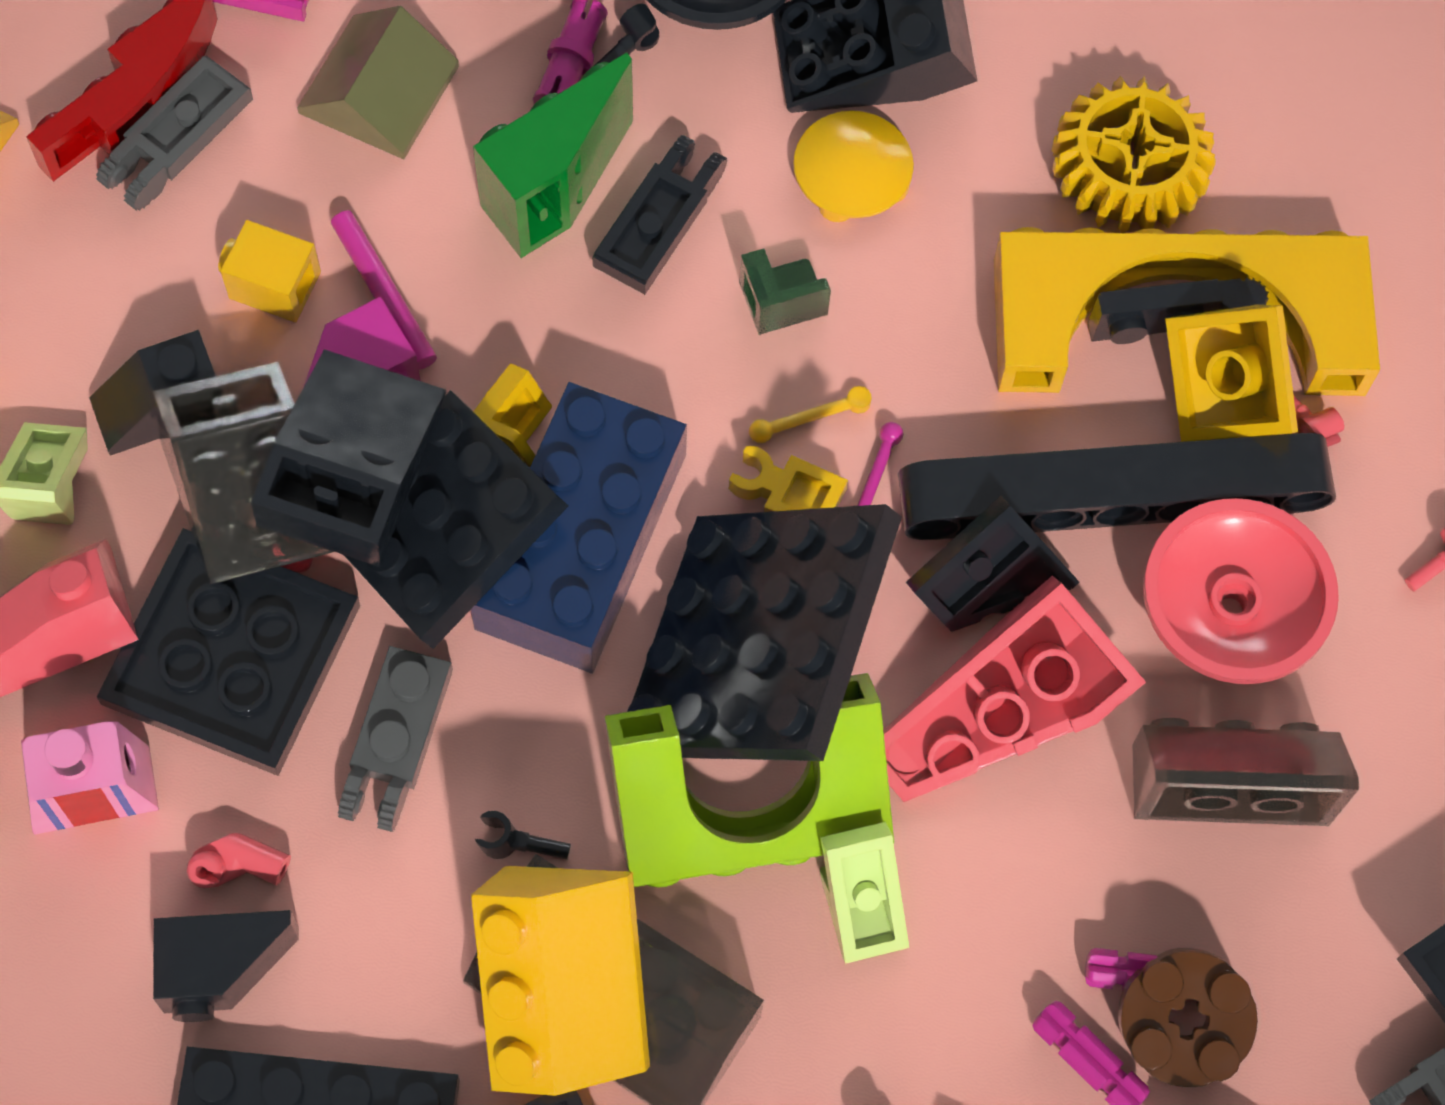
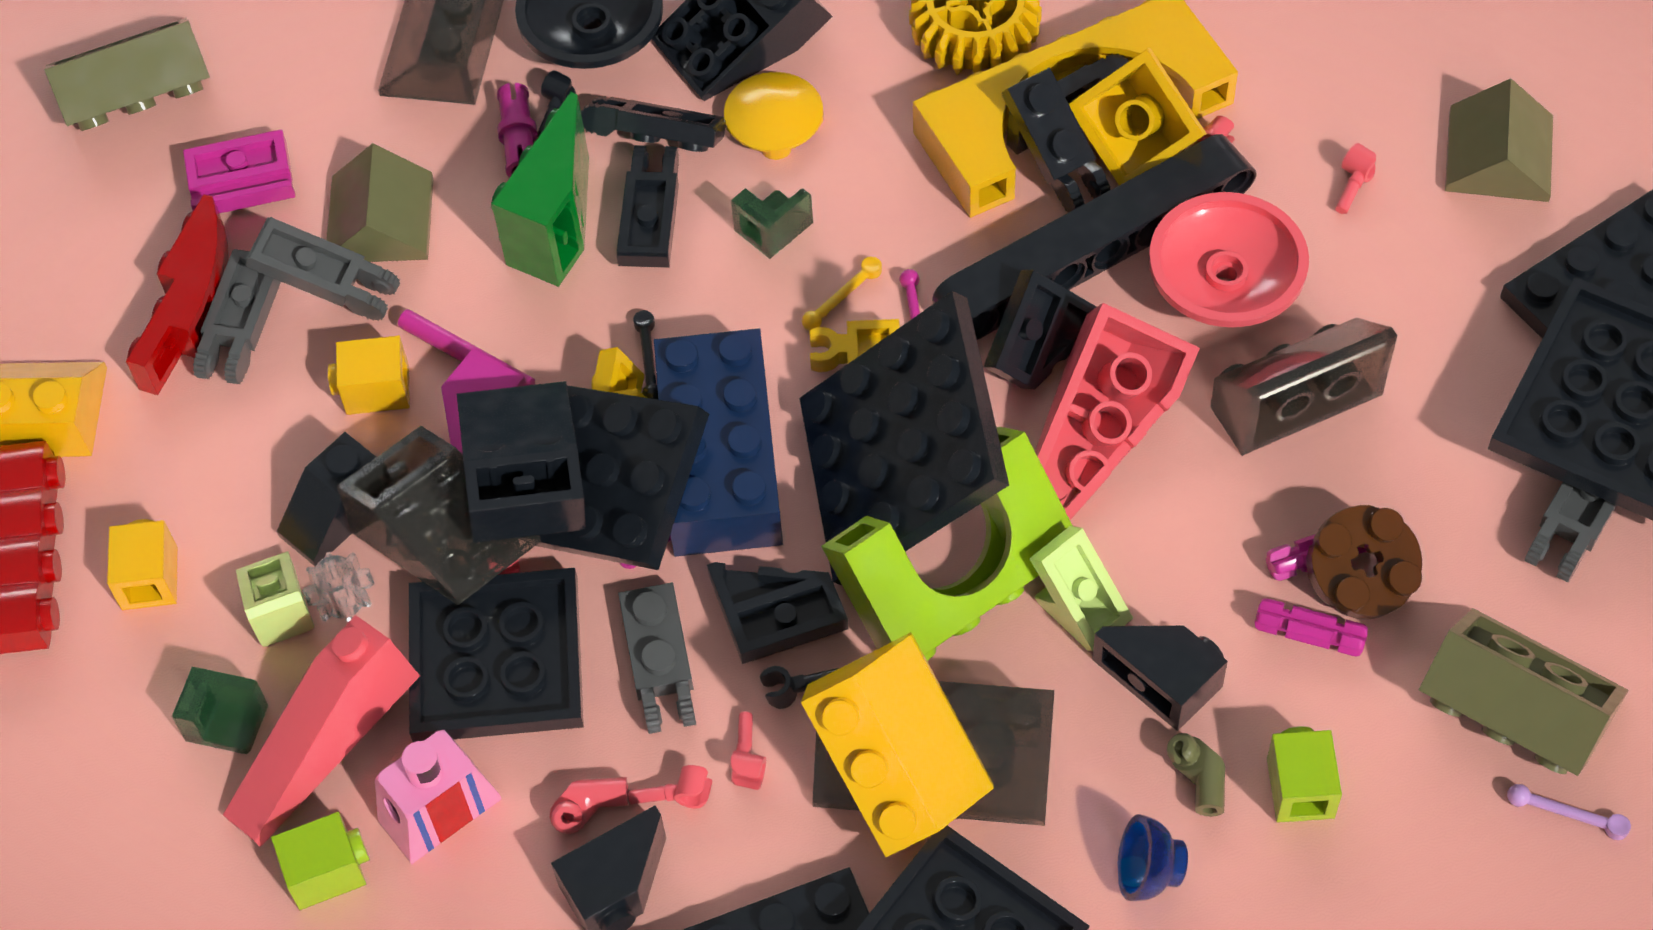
camera: 20 degrees left, 10 degrees down
none -> dark grey hinge [246,217,400,321]
none -> clear gear [302,552,375,622]
none -> black hinge [581,96,726,152]
none -> coral hand [628,765,713,809]
none -> black hinge [633,310,658,400]
none -> black wing [707,562,849,664]
none -> coral hand [730,711,767,790]
none -> black hinge [1001,67,1111,213]
none -> black slope [1092,625,1228,731]

